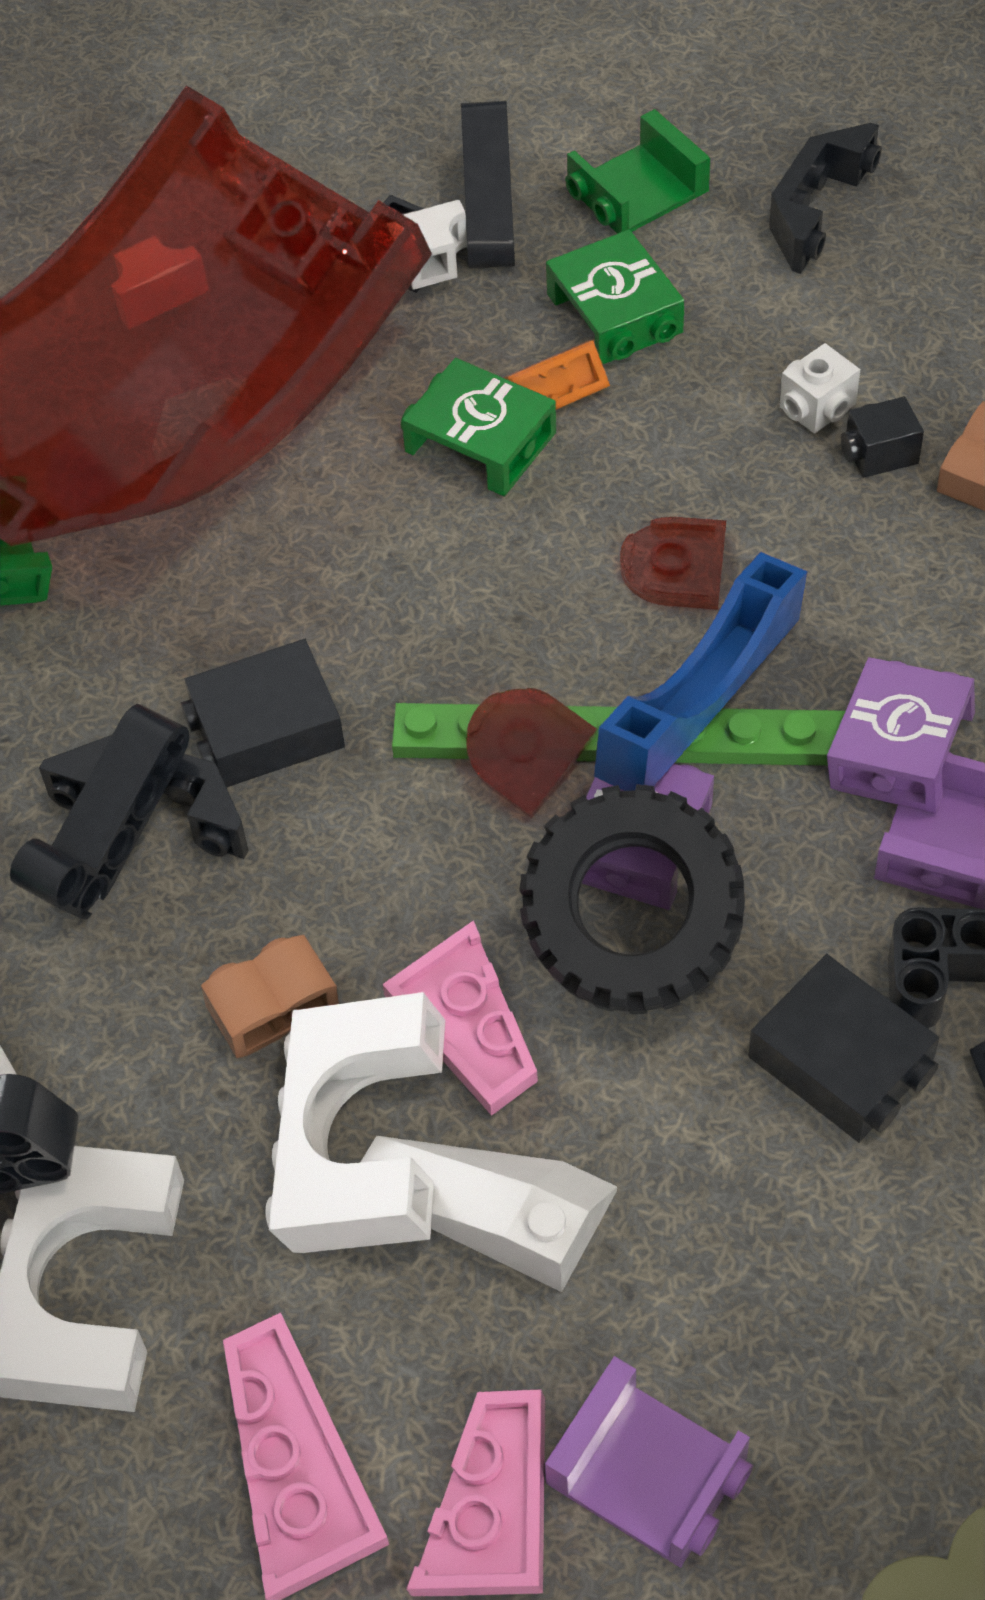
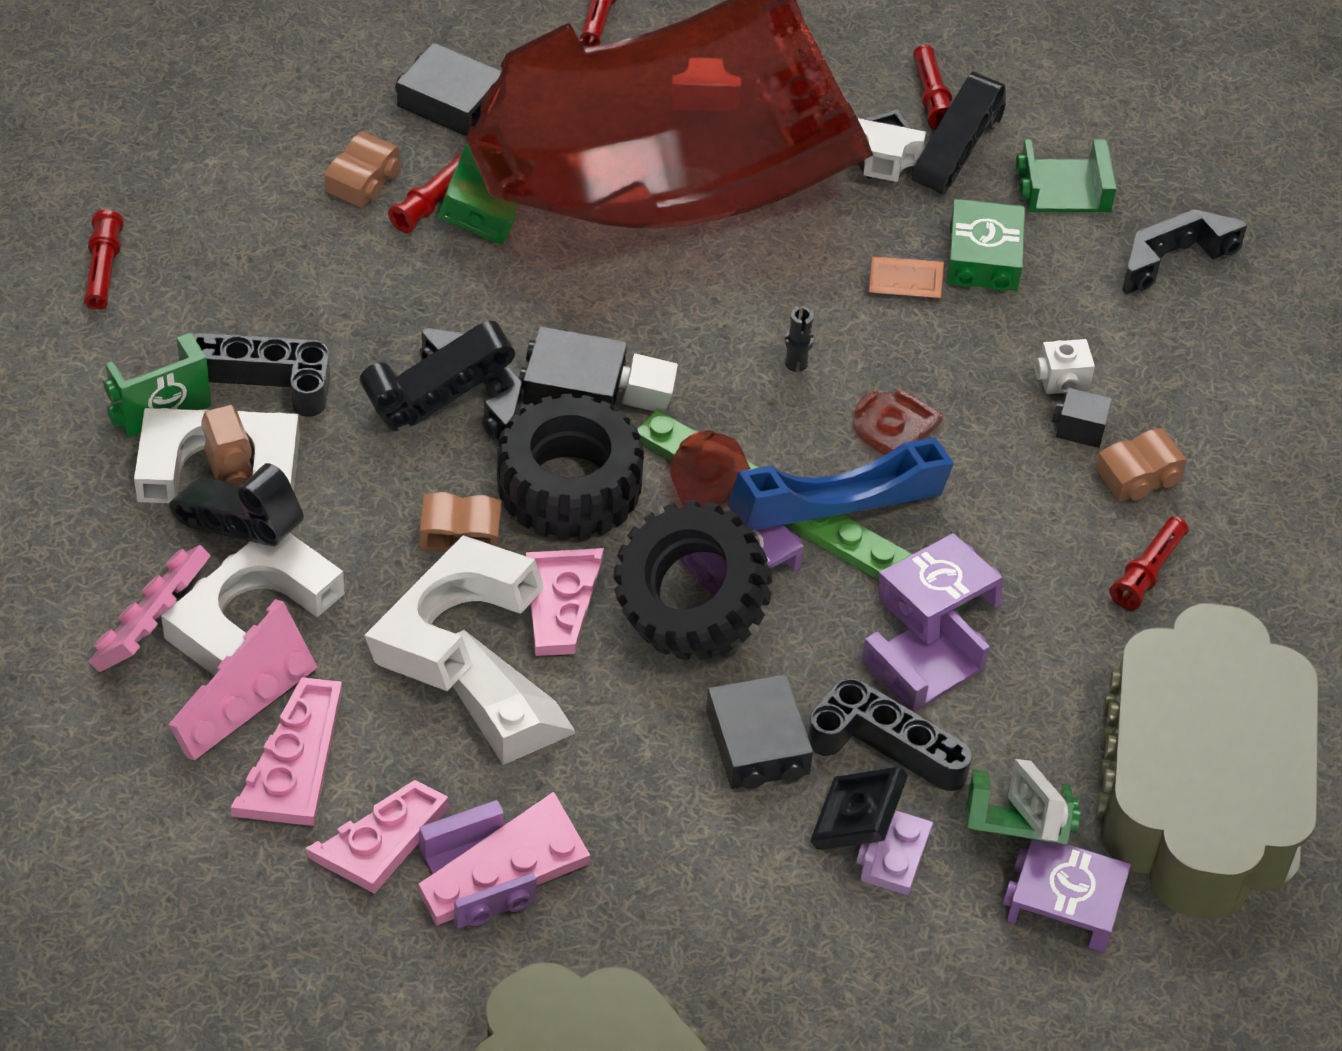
camera: 25 degrees right, 5 degrees down
green panel [401,357,556,497] -> none
none -> bright pink wing [168,599,318,760]
none -> bright pink wing [419,792,590,926]
none -> black tyre [497,394,644,540]
none -> white brick [618,353,678,414]
none -> black pin [784,306,814,372]
none -> red pin [913,44,952,130]

